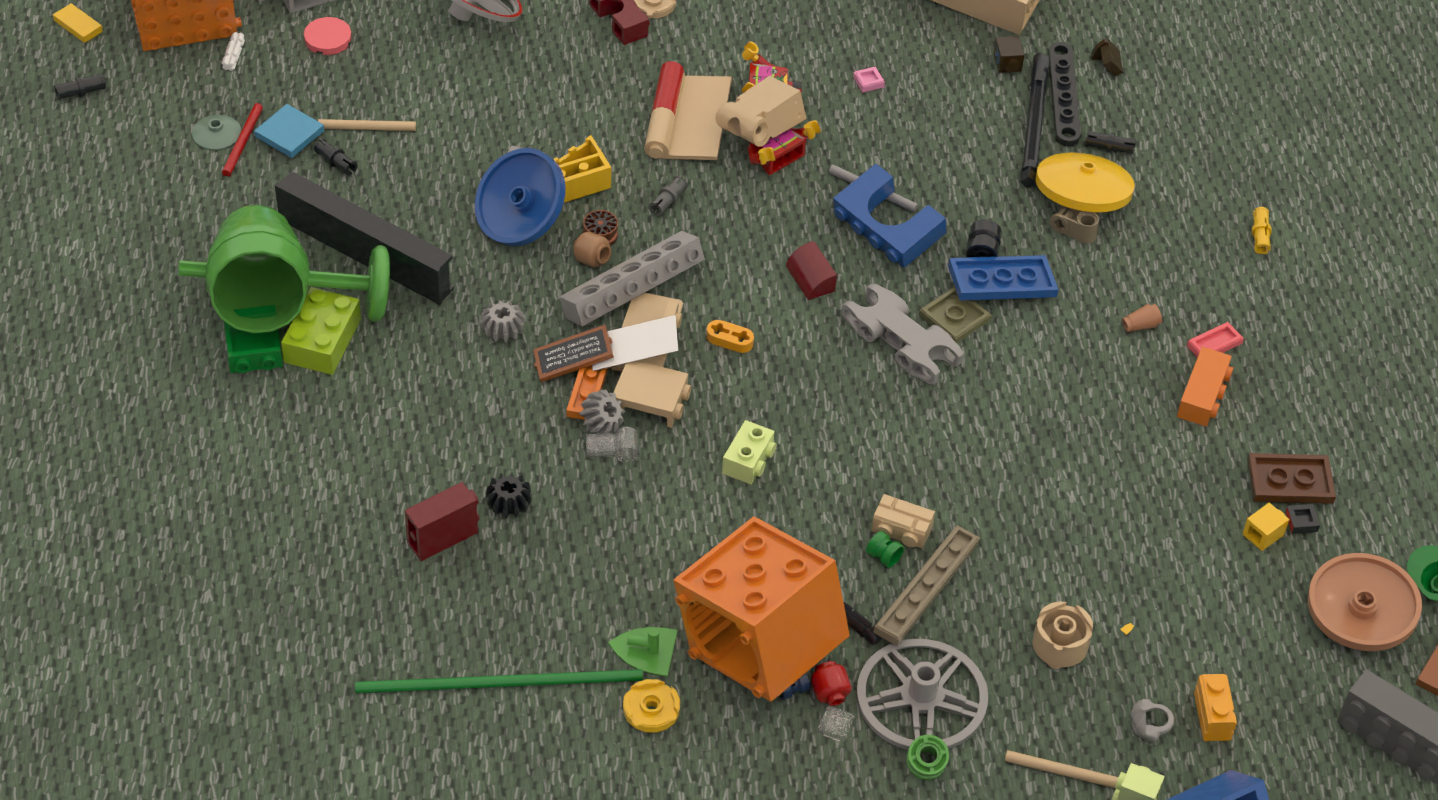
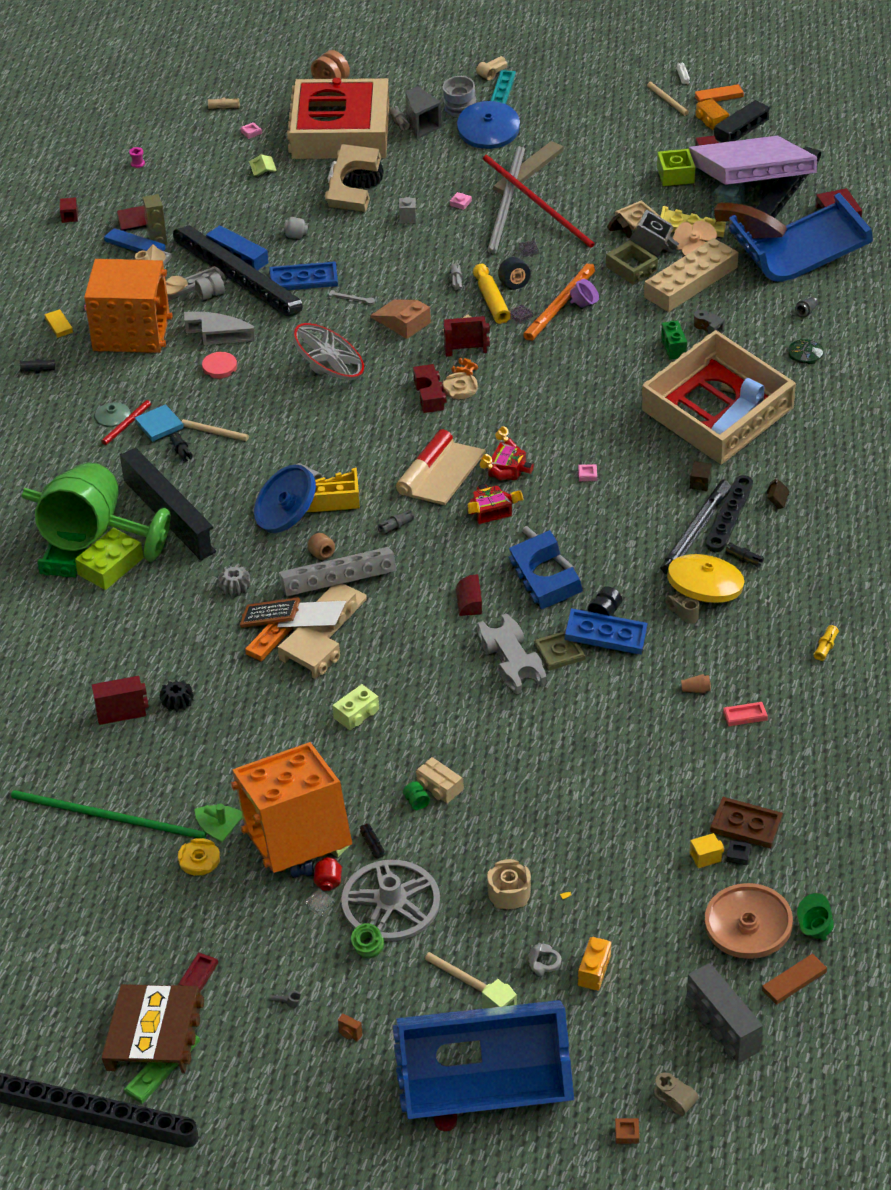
camera: 25 degrees right, 5 degrees down
white axle [222,32,245,71] -> none
light grey gear [579,390,626,436] -> none
copper wheel [583,210,618,246] -> none
clear piece [586,427,639,462] -> none
light orange beam [706,320,754,353] -> none
tan piece [716,76,806,147] -> none
dark tan tile [873,525,980,646] -> none
orange brick [1177,347,1234,427] -> none

